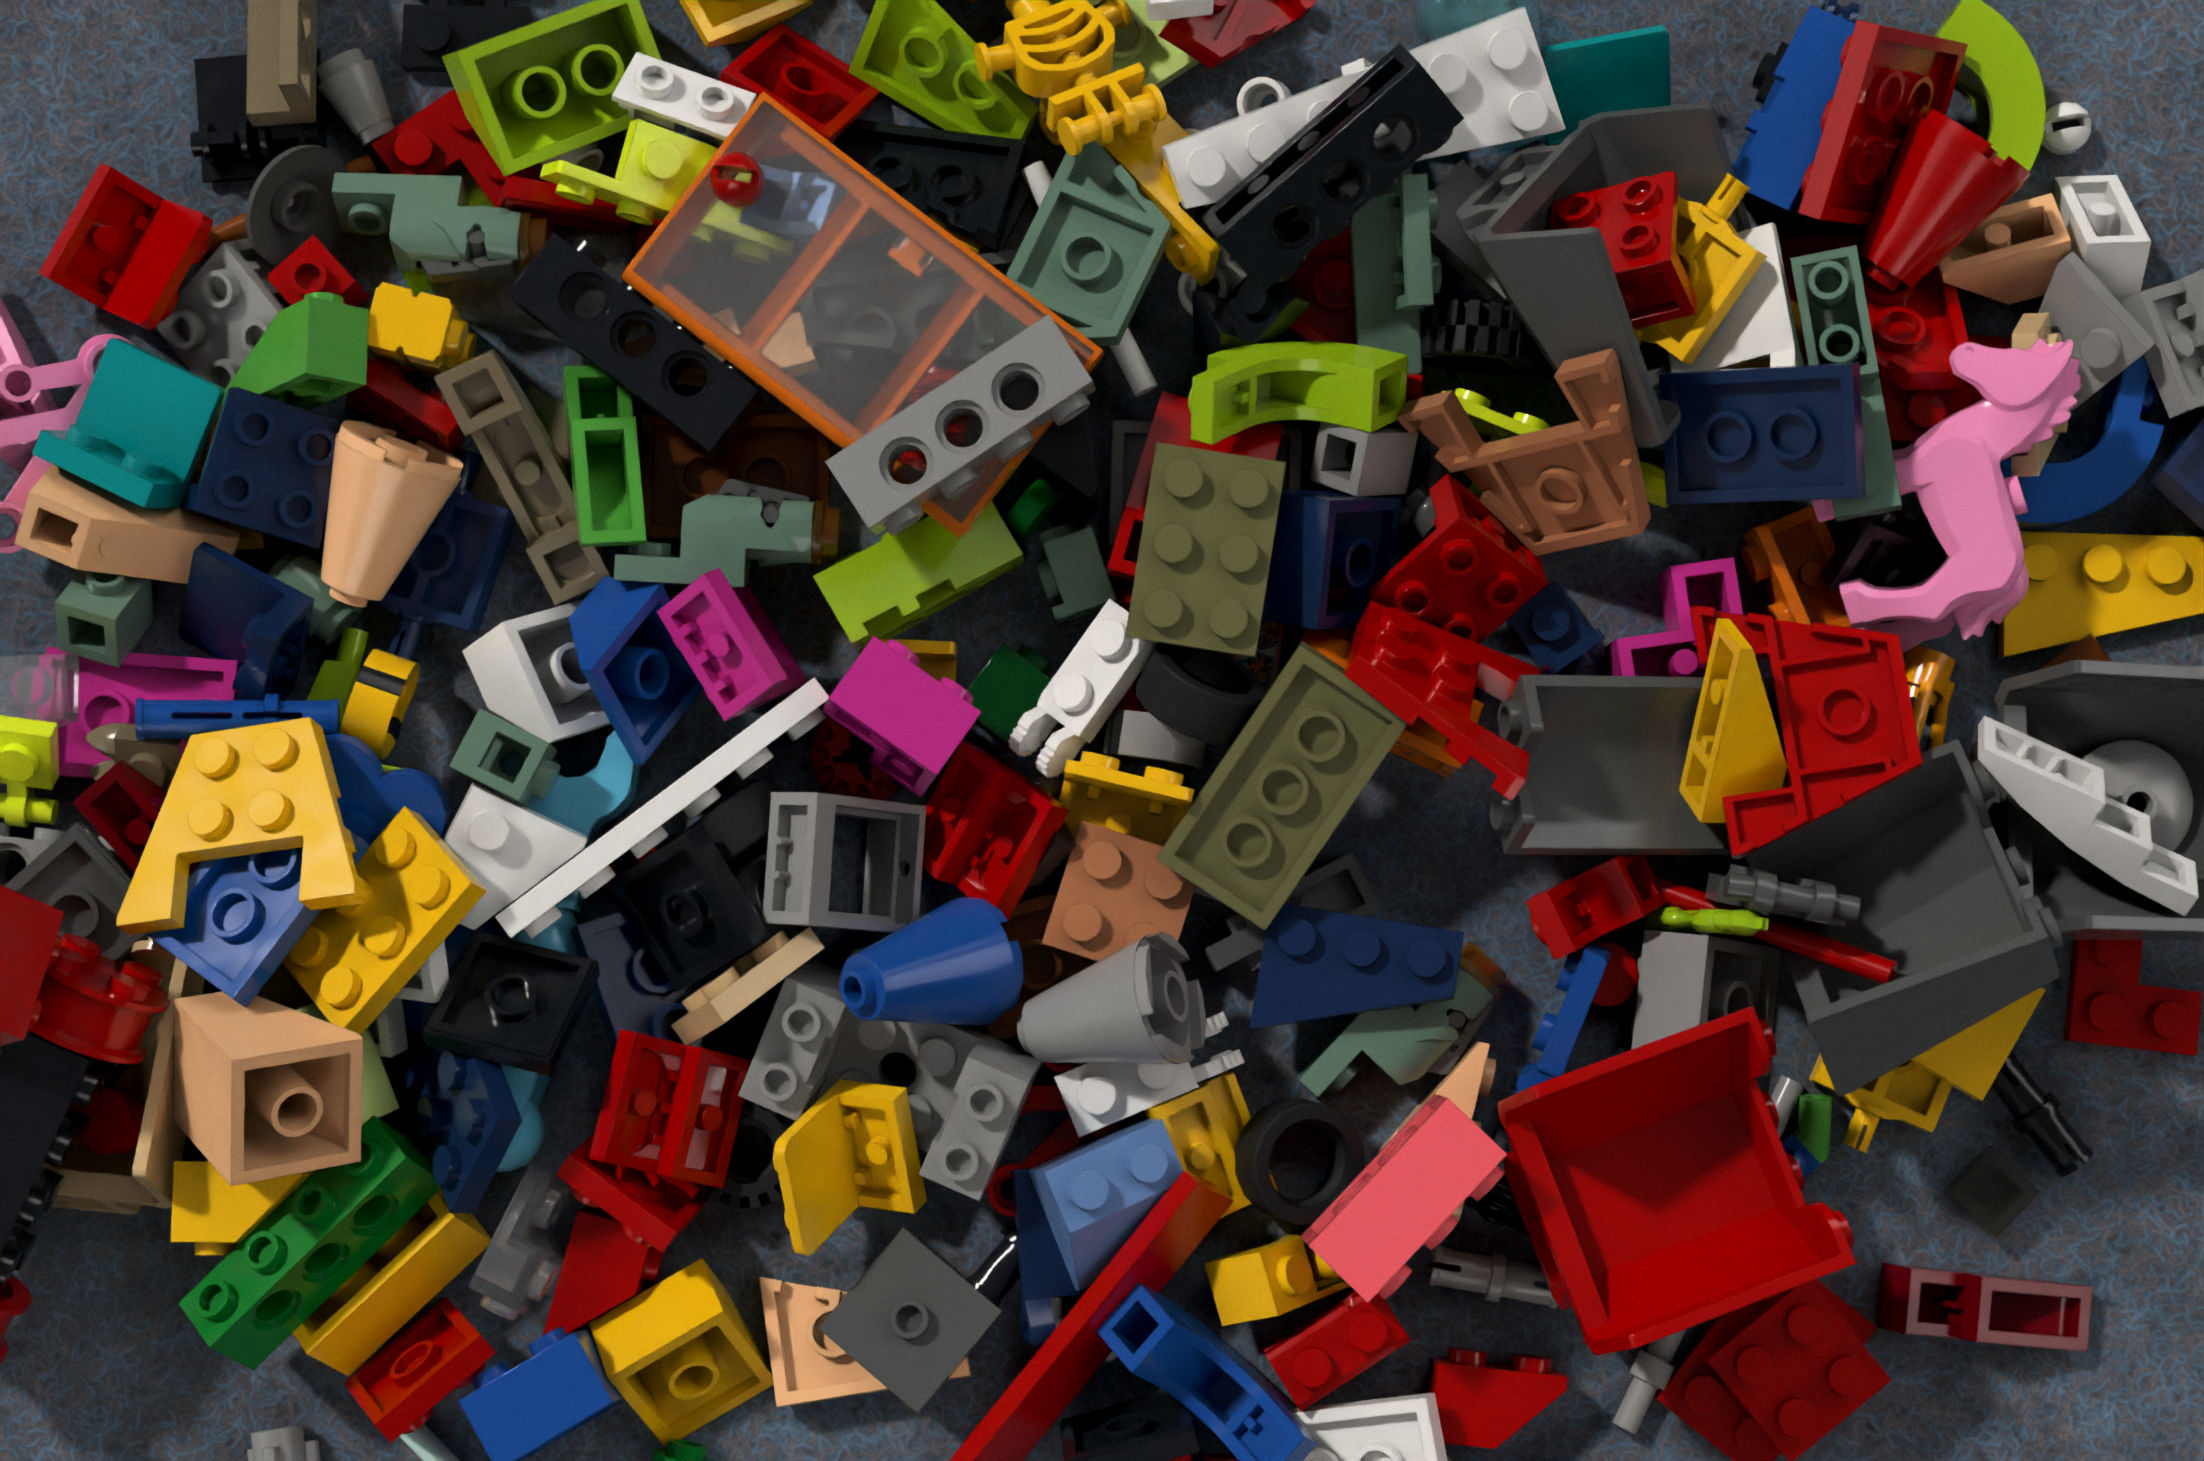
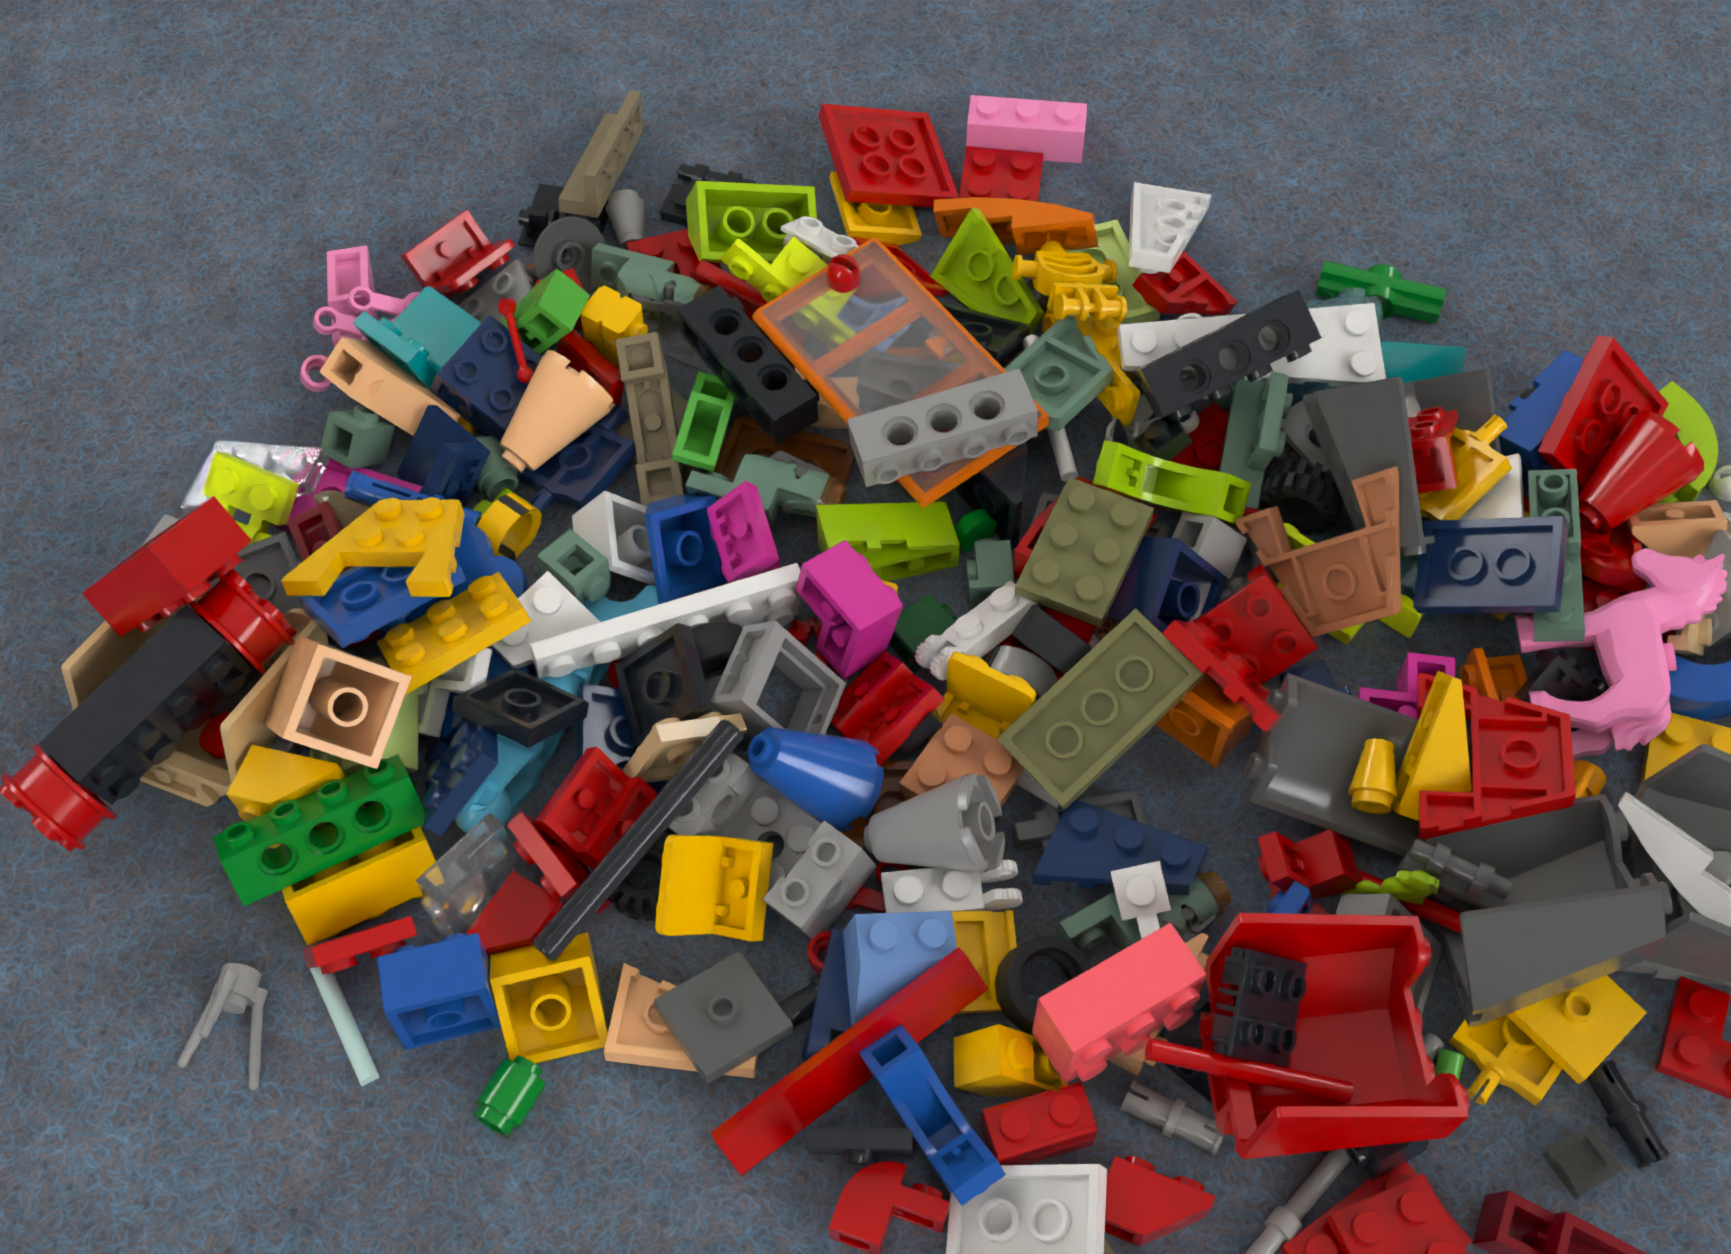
camera: 20 degrees right, 25 degrees down
none -> red hinge [498,298,534,383]
none -> black axle [533,719,743,961]
none -> white plate [1110,861,1171,939]
none -> red bar [1145,1038,1353,1103]
none -> black hinge [1209,946,1307,1067]
none -> yellow cone [1348,739,1398,814]

